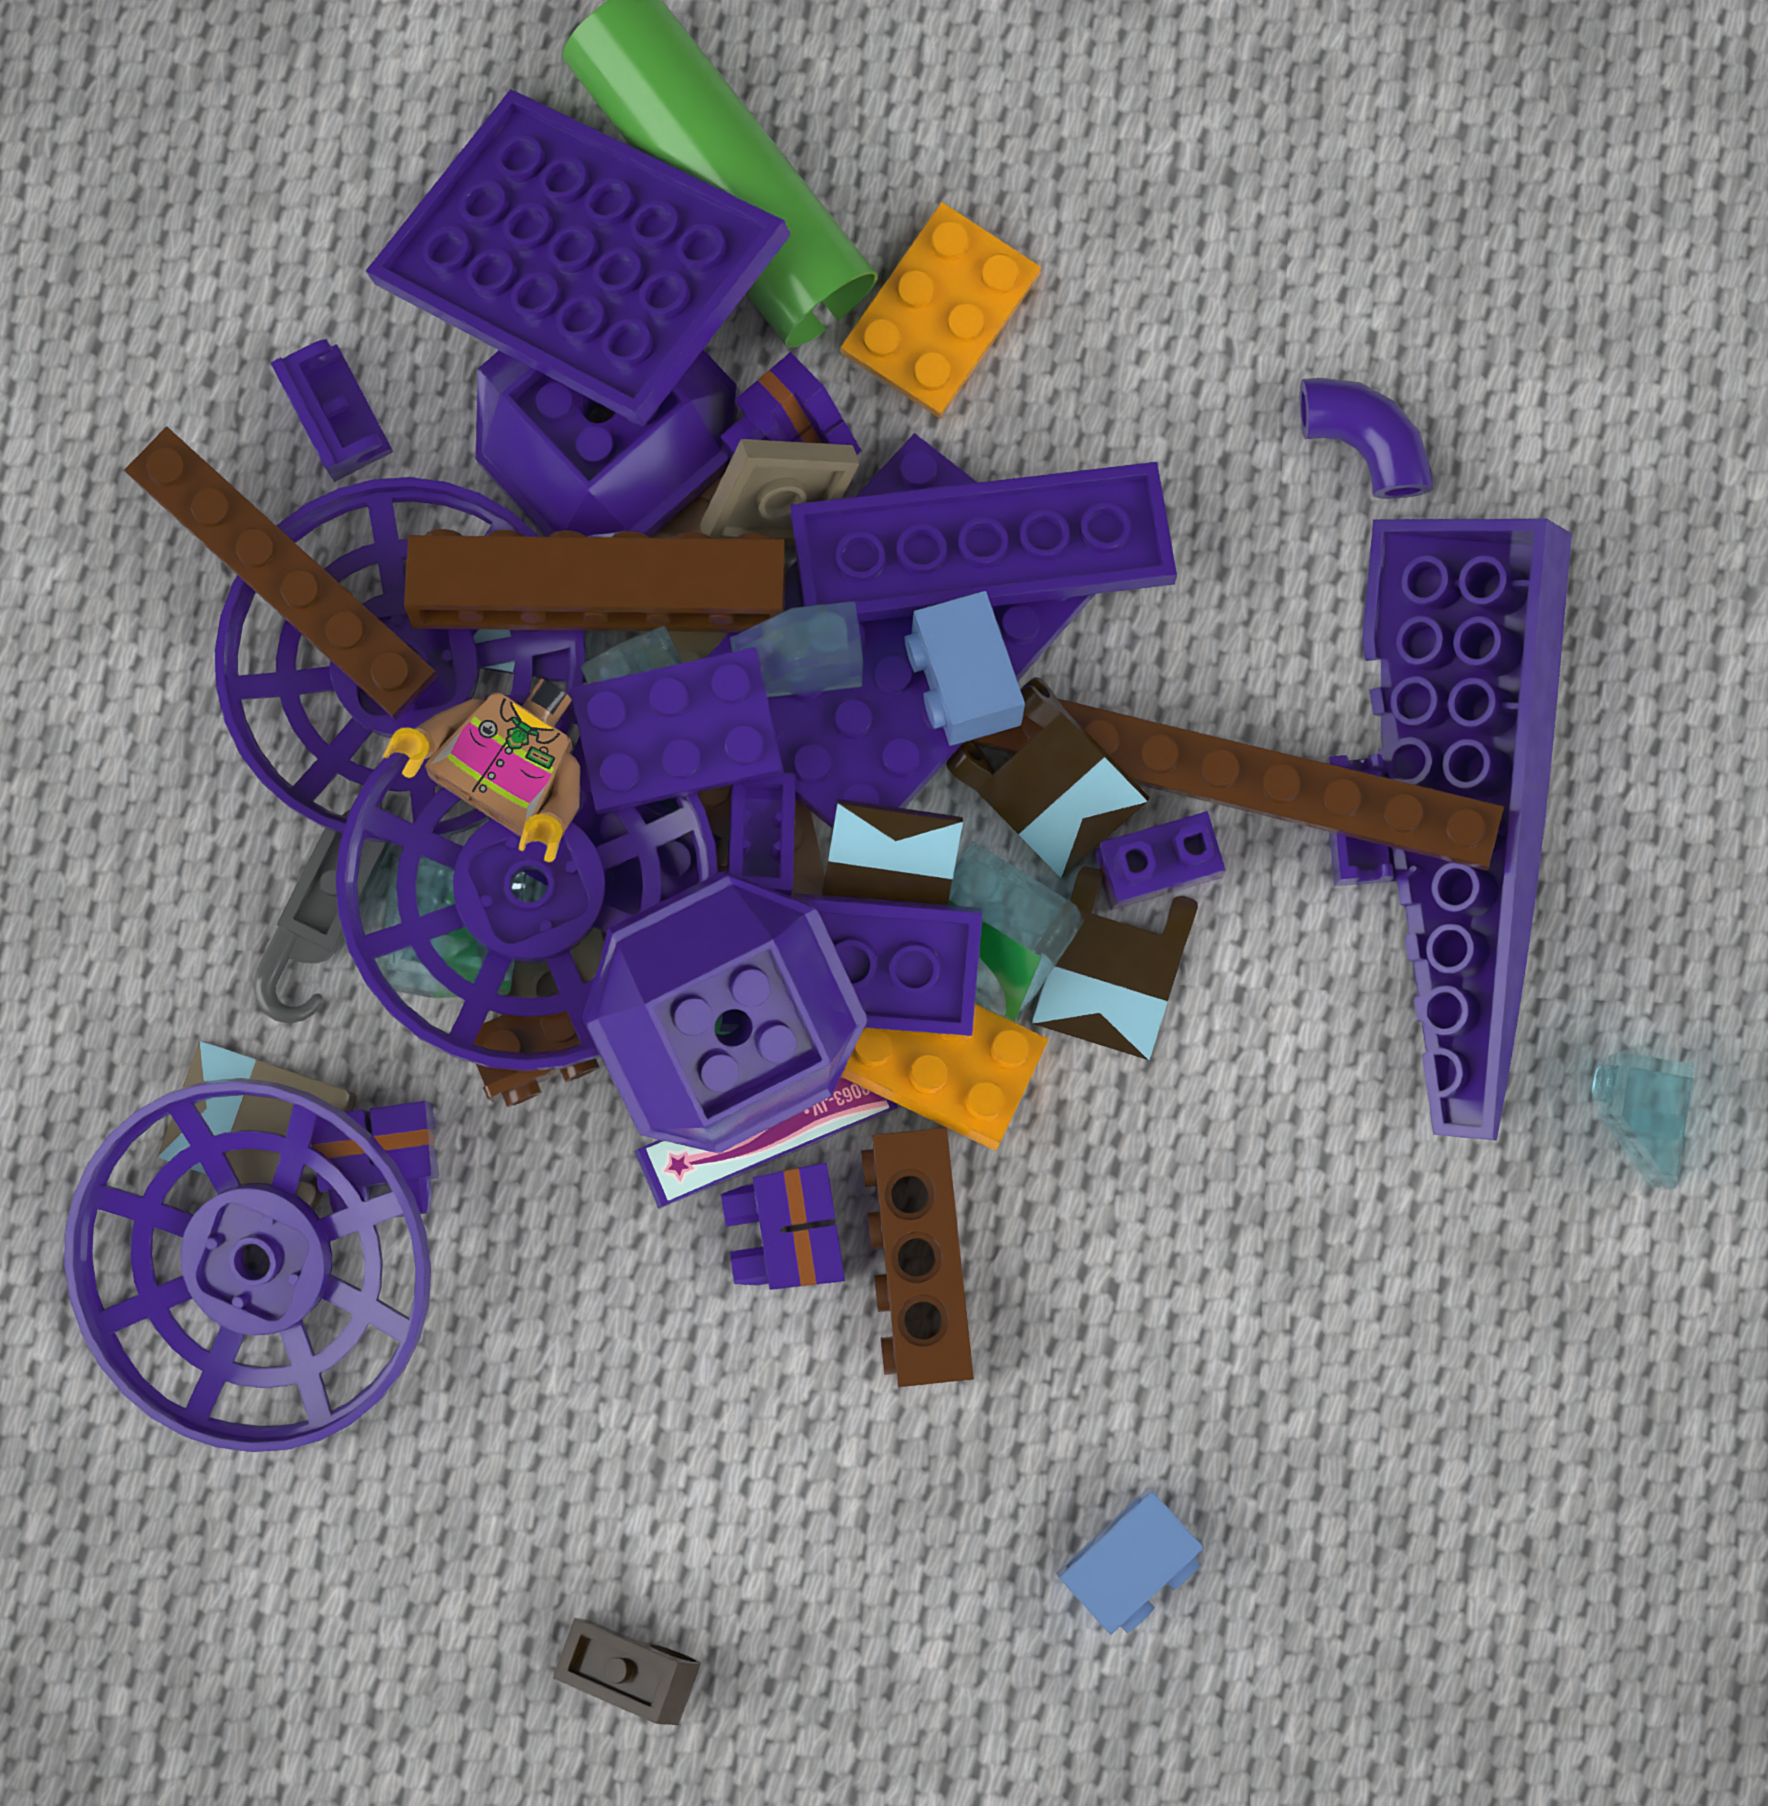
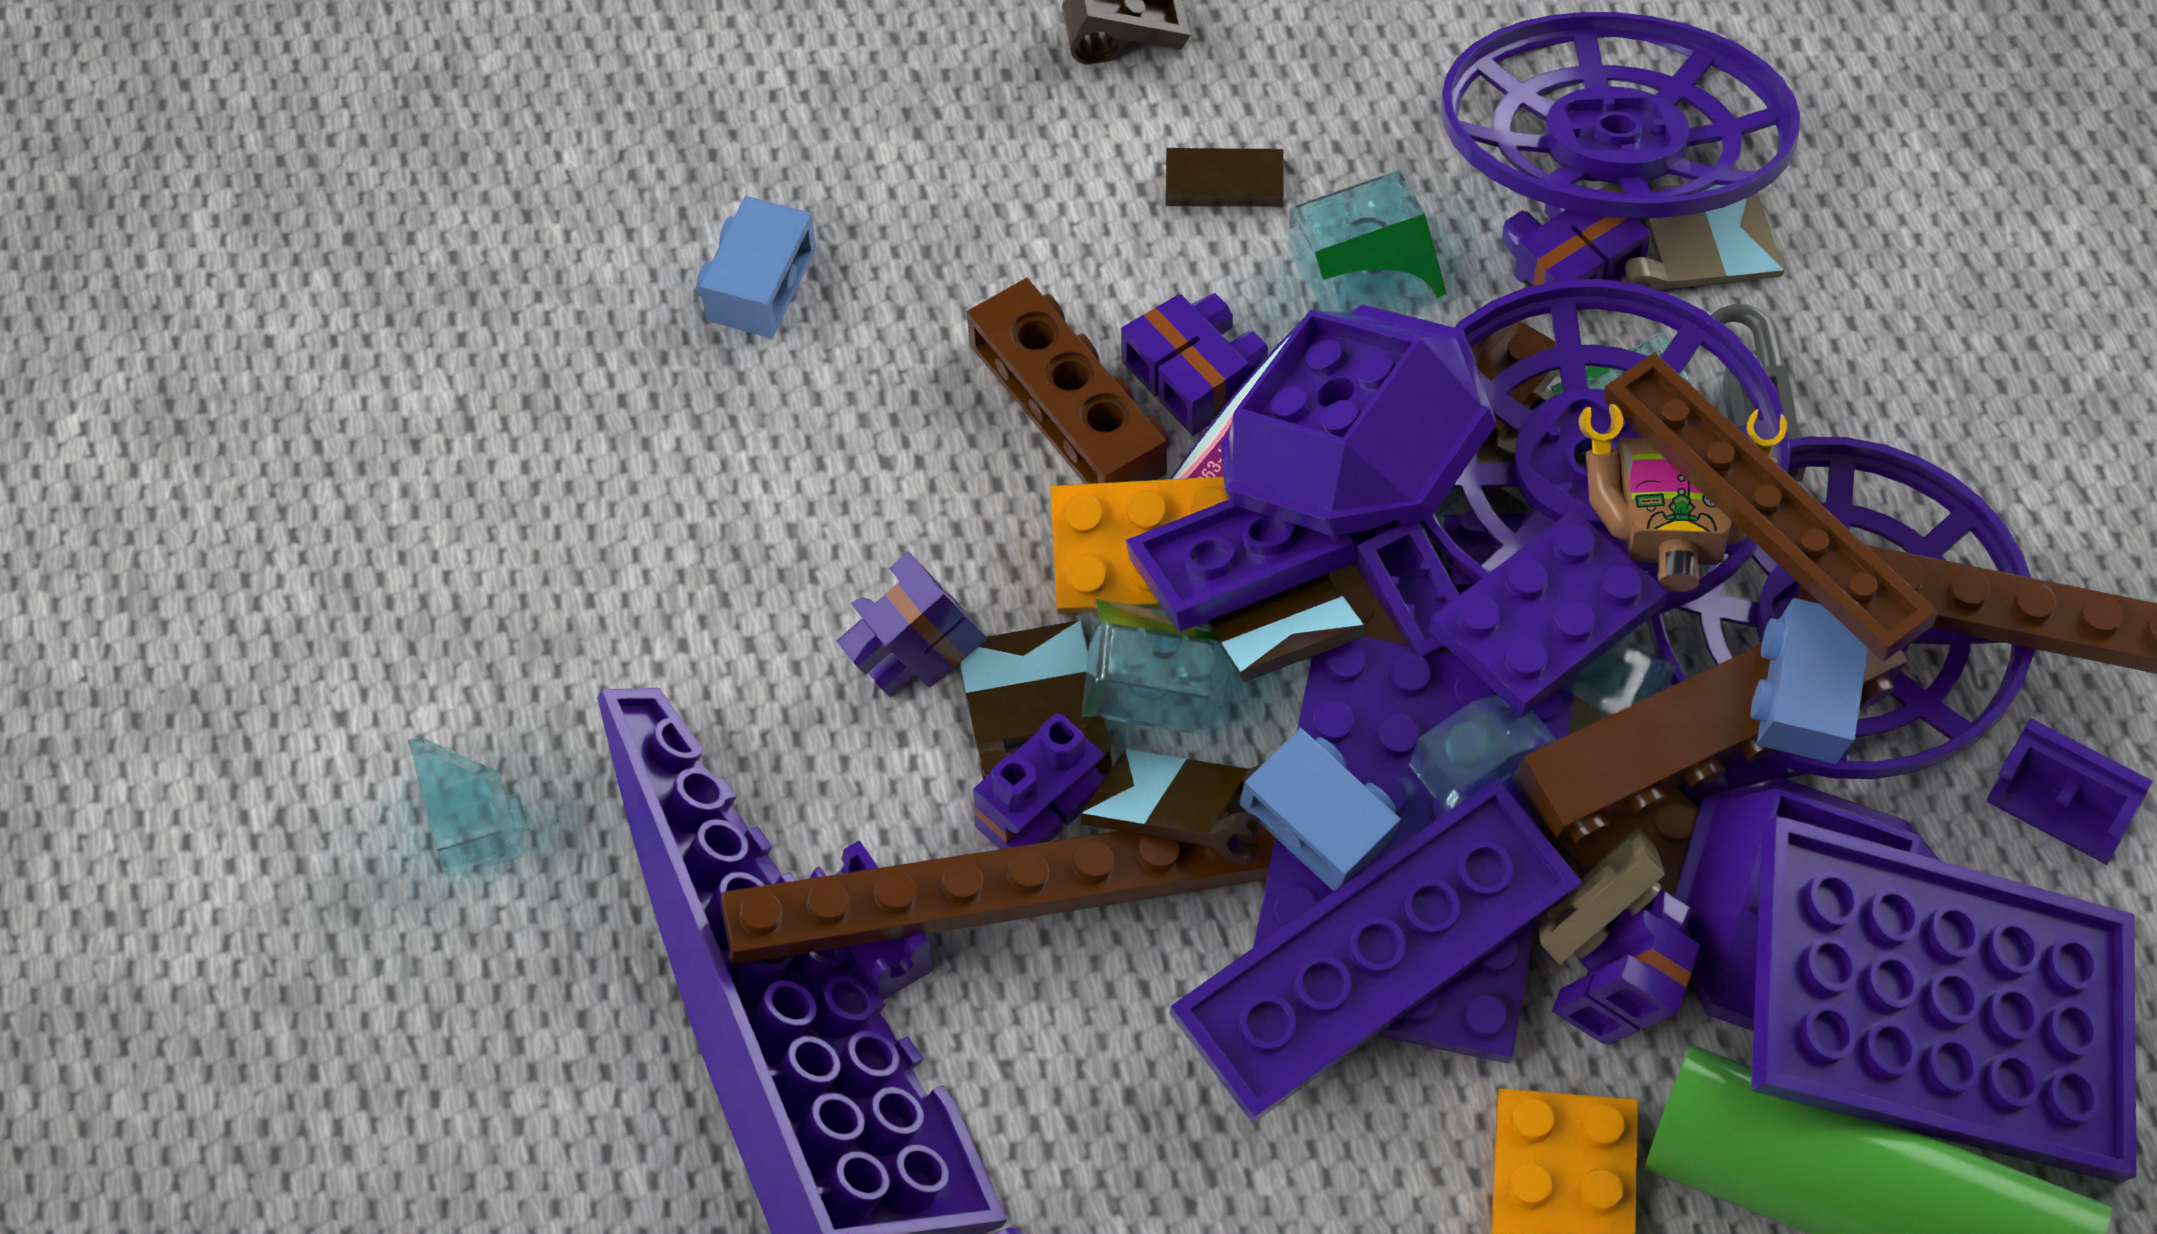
camera: 155 degrees right, 25 degrees down
none -> dark purple hips [836,551,988,697]
none -> dark brown tile [1165,148,1284,207]
none -> clear light blue slope [1288,170,1447,315]
none -> reddish brown plate [1603,352,1938,662]
none -> medium blue brick [1751,598,1868,764]

